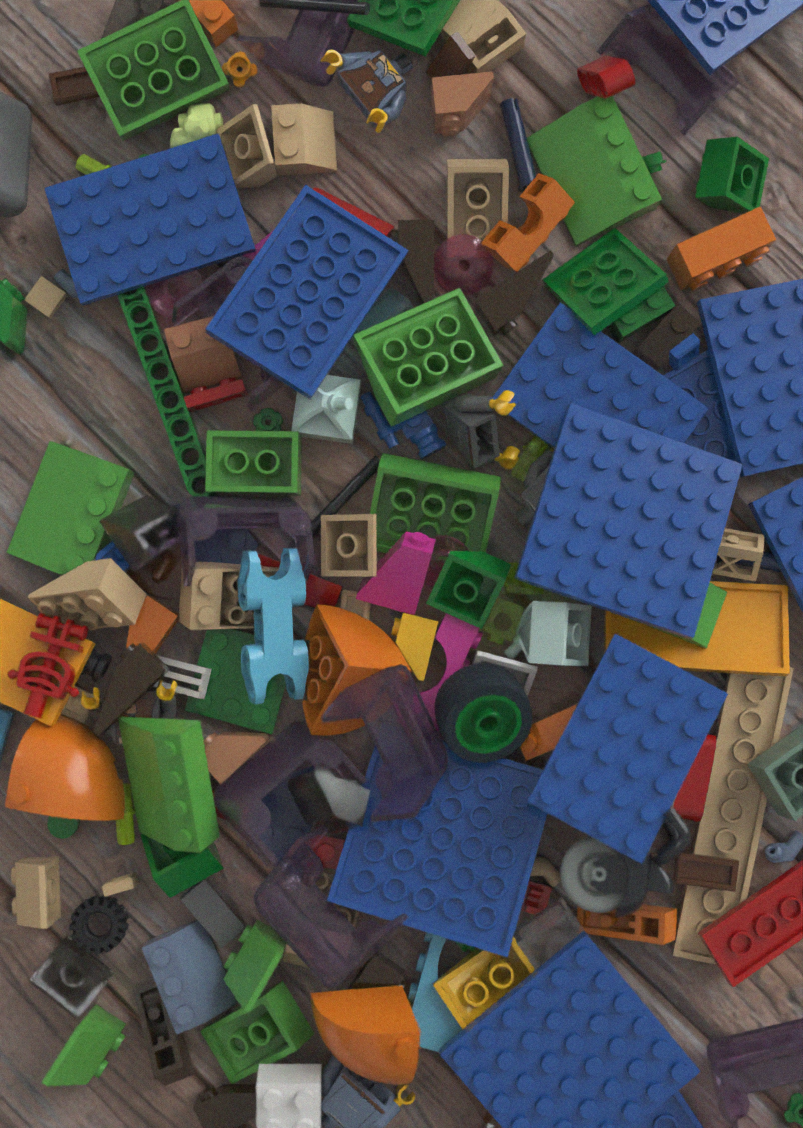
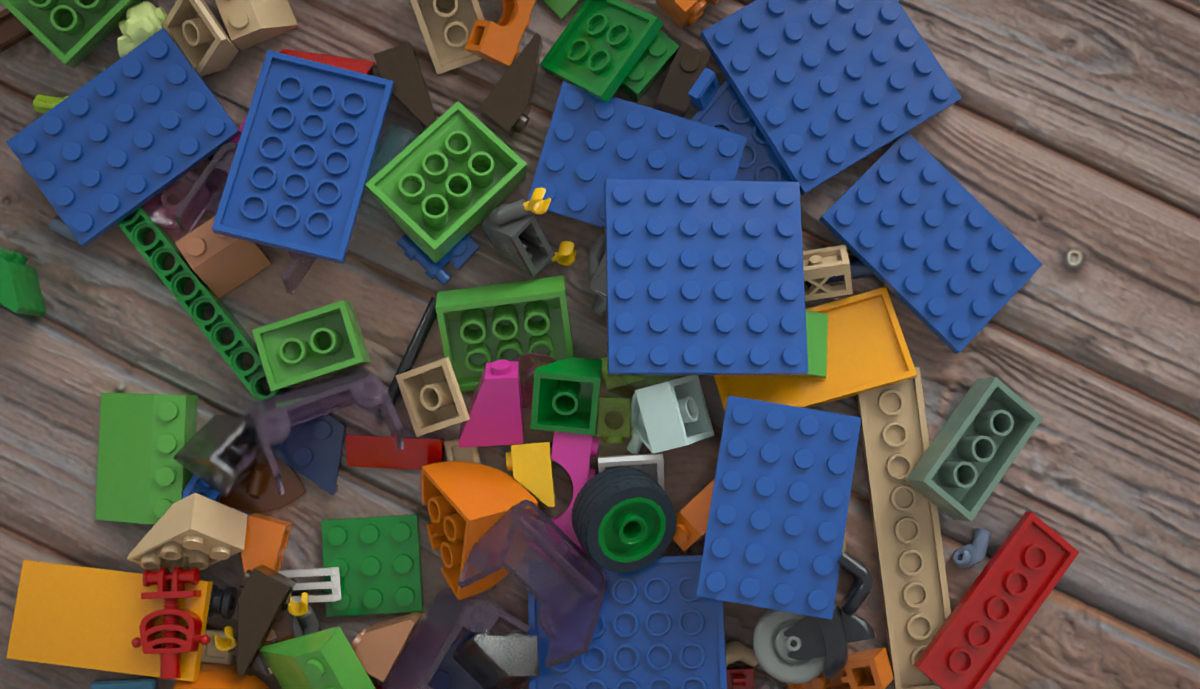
camera: 15 degrees left, 0 degrees up
tan tile [24,276,68,319] -> none
tan slope [179,562,279,630] -> none
red plate [184,377,248,413] -> none
medium azure piece [237,548,309,704] -> none
green plate [253,408,283,431] -> none
light aqua piece [291,375,361,444] -> none
blue wheel [409,424,447,460] -> none
clear pink dish [434,234,493,295] -> none
clear neon green axle [511,435,548,482] -> none
red beam [673,734,717,822] -> none
reddish brown tile [673,852,739,892] -> none

